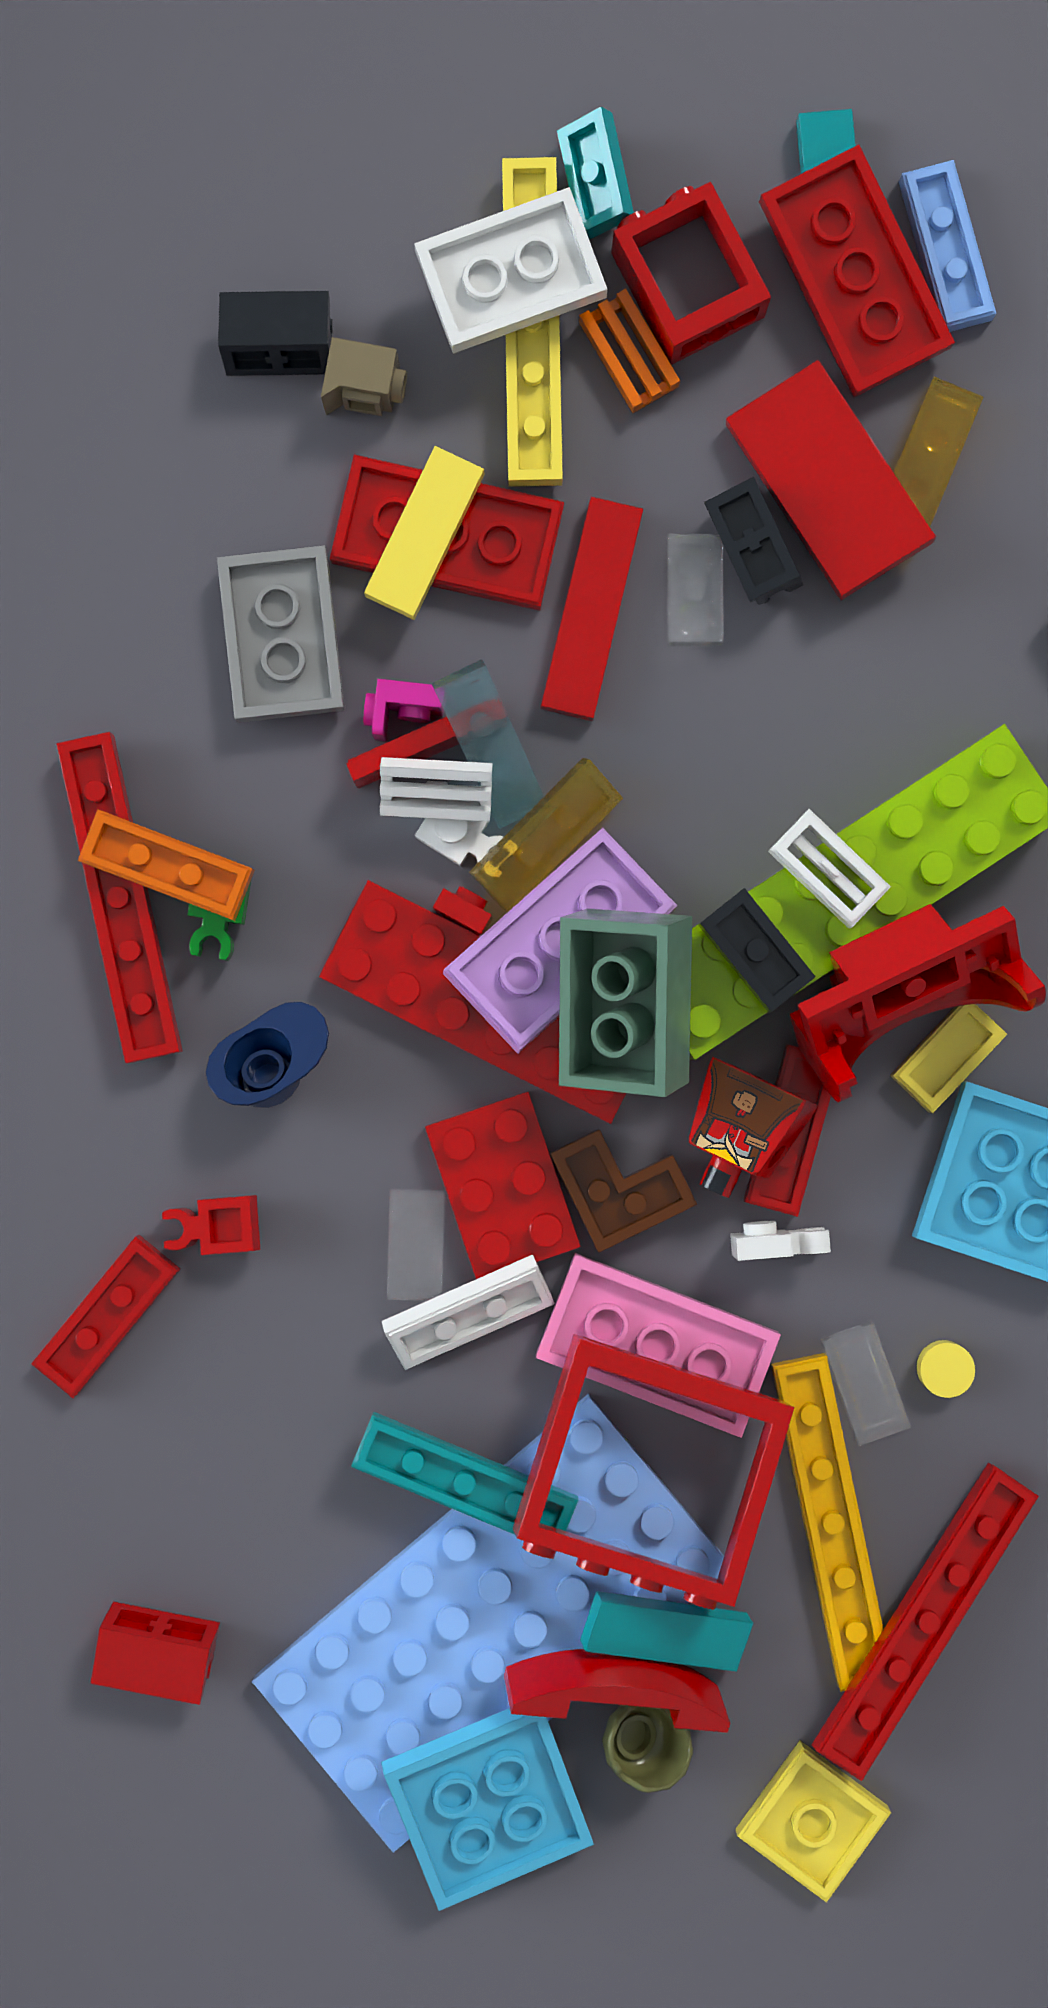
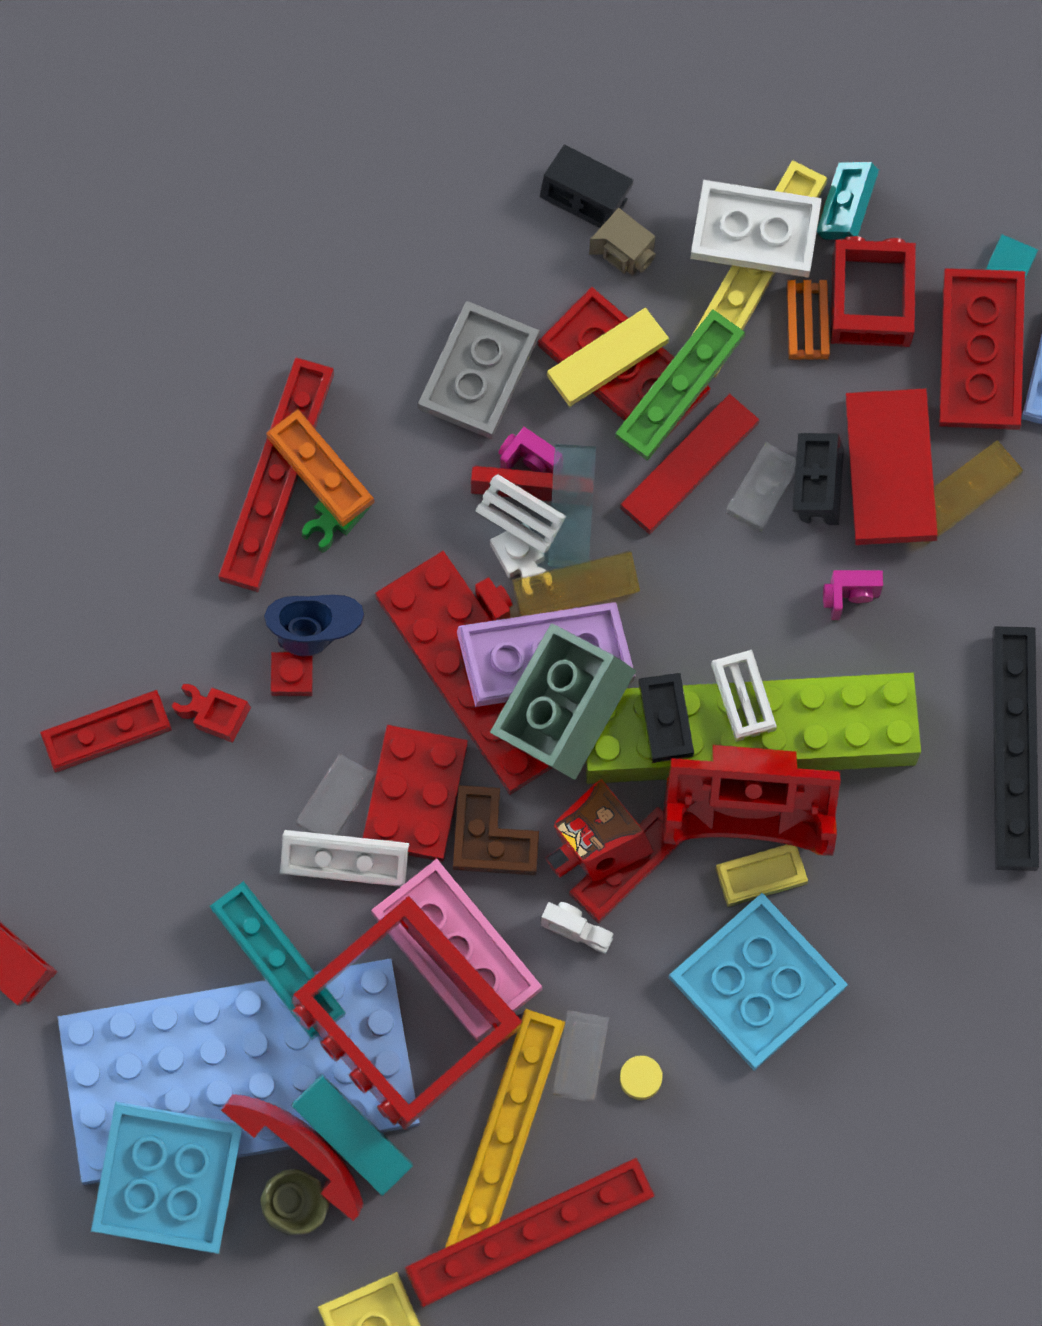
camera: 30 degrees right, 15 degrees down
none -> red plate [271,652,313,696]
none -> bright green plate [615,309,745,461]
none -> dark pink bracket [823,570,883,620]

